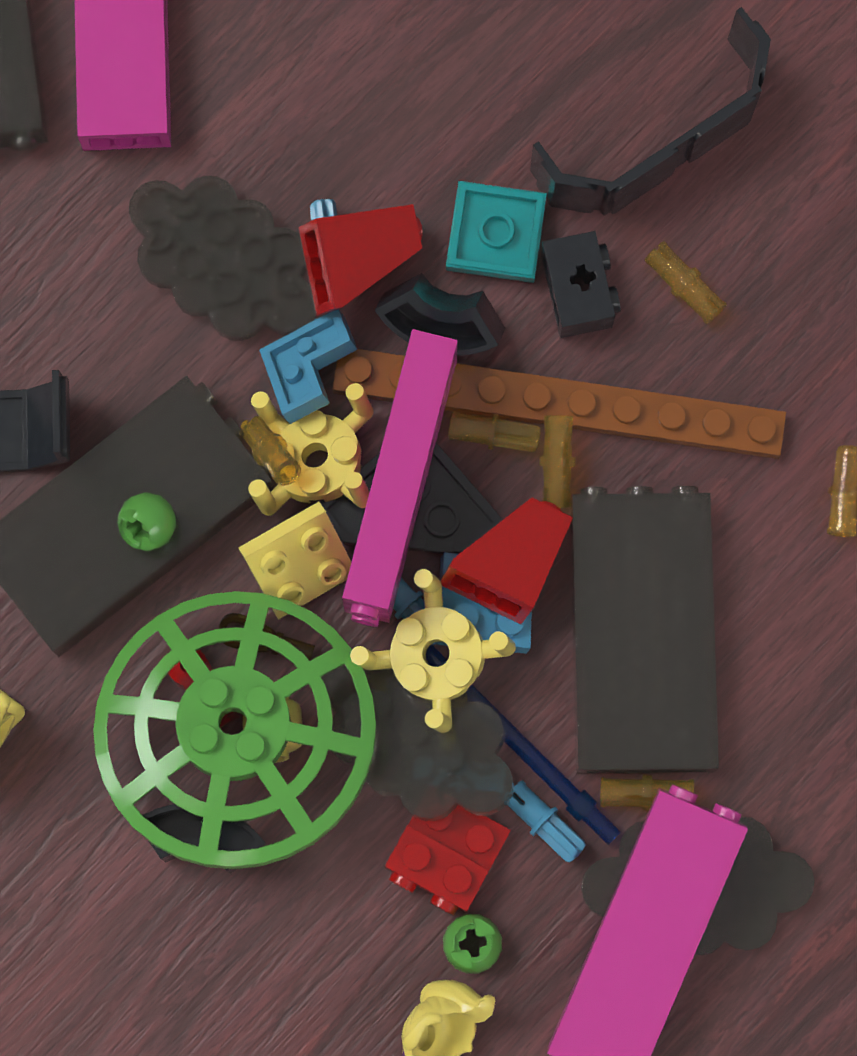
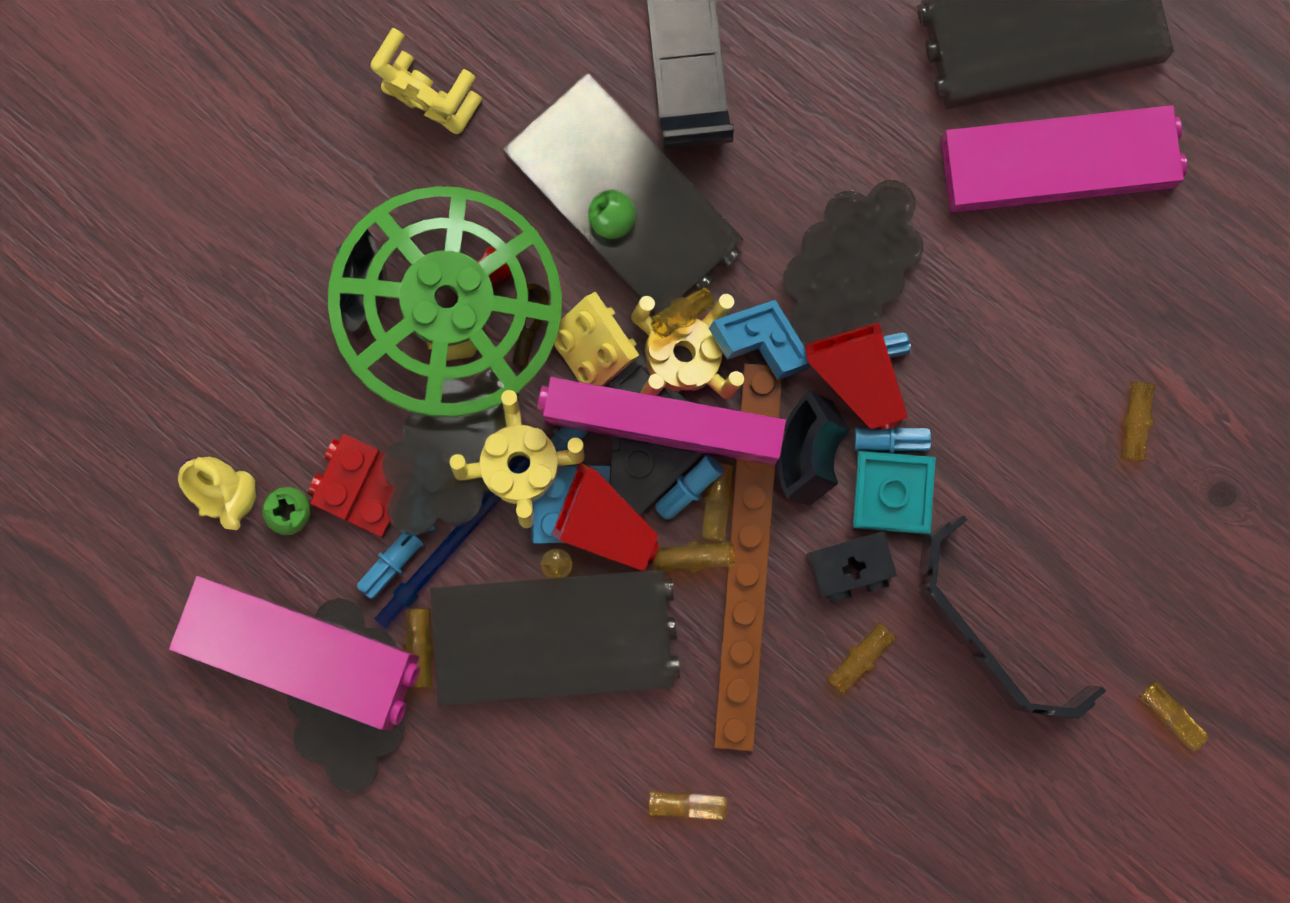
camera: 85 degrees right, 5 degrees up
none -> clear yellow axle [541,549,572,580]
none -> dark azure axle [655,455,724,520]
none -> dark azure axle [854,426,931,454]

